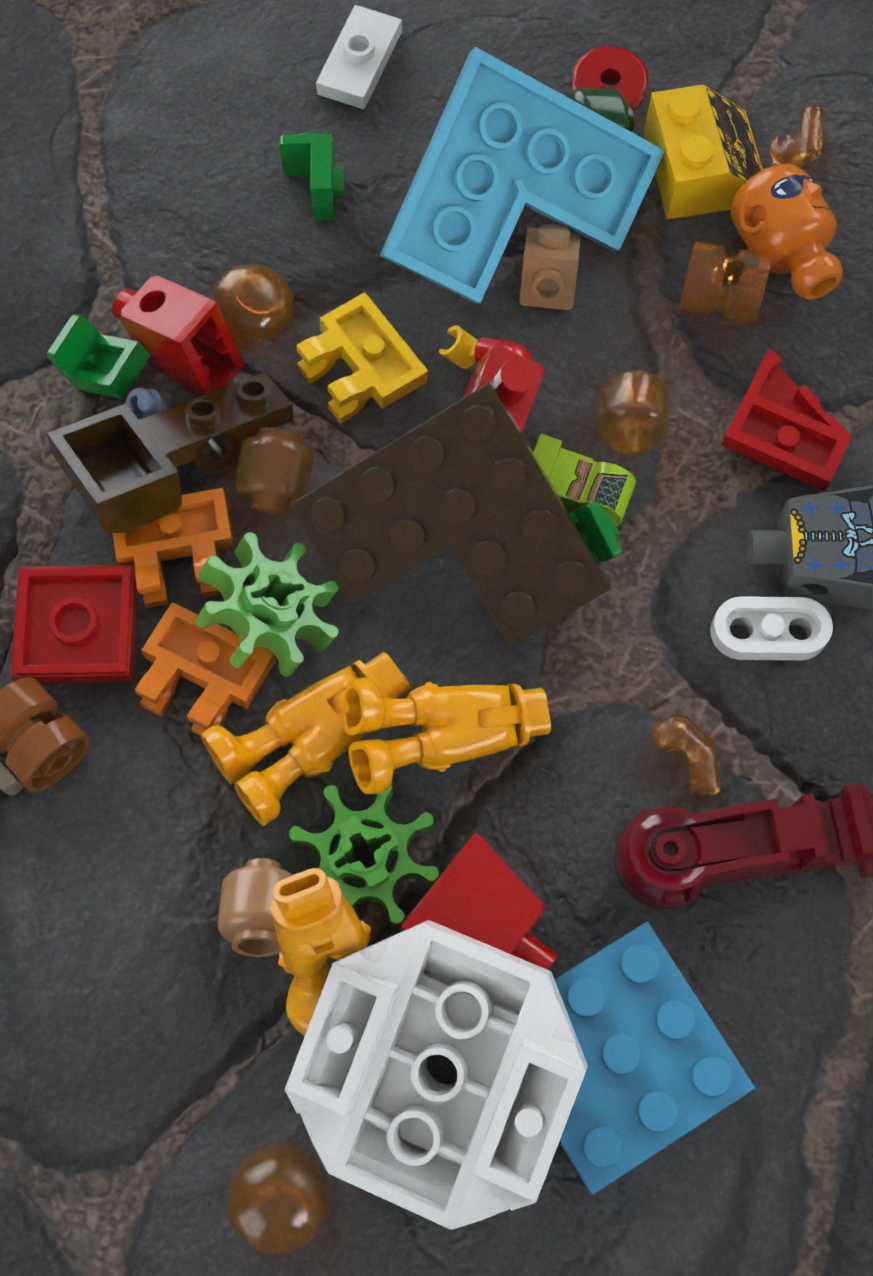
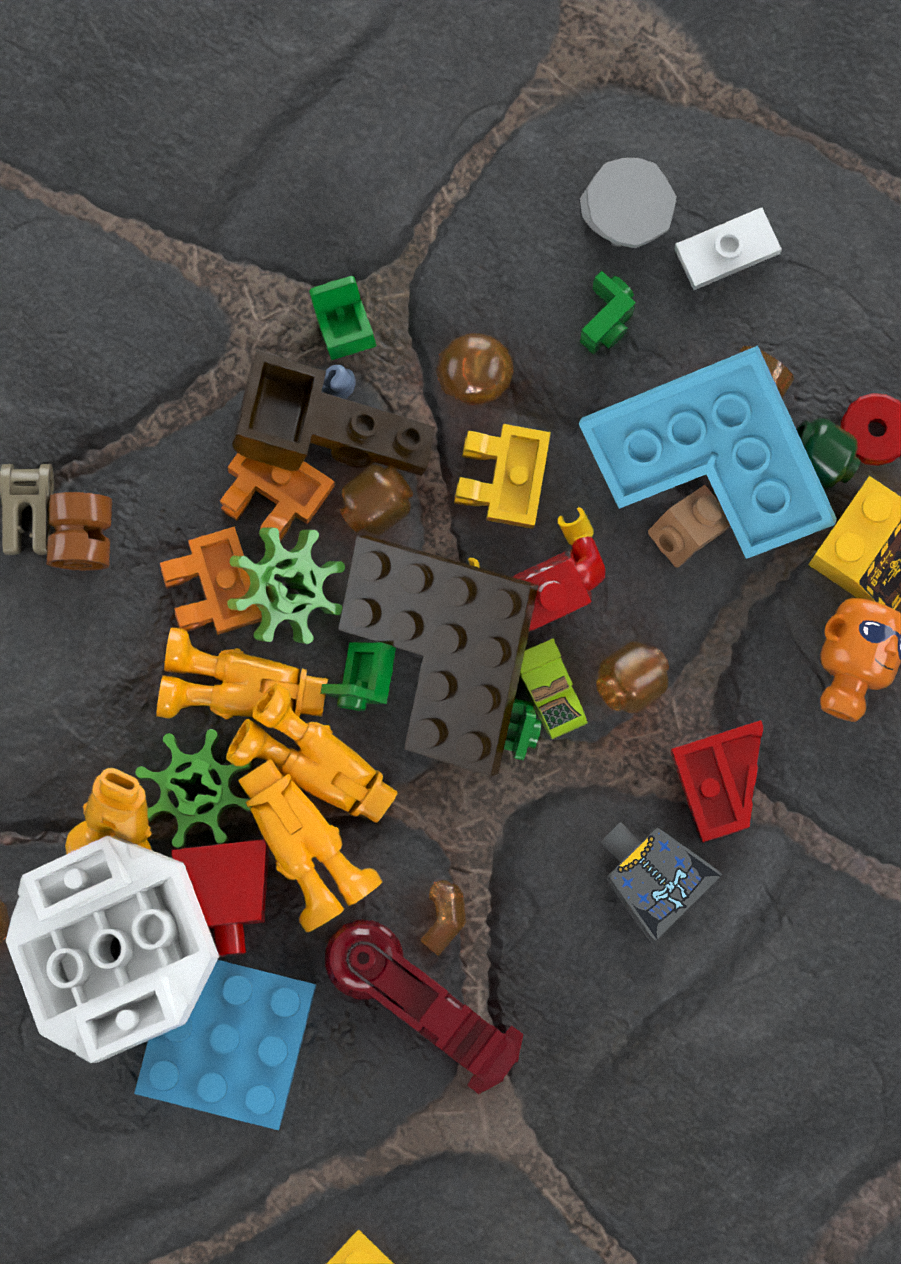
camera: 45 degrees right, 10 degrees up
red plate [10,565,138,683] -> none
red torso [112,276,245,397] -> none
medium nougat head [218,858,293,957] -> none
clear orange wheel [678,240,771,327] -> none
white plate [710,597,833,660] -> none
none -> light orange piece [238,759,383,932]
none -> green bracket [320,642,396,711]
none -> light grey hat [580,158,677,248]

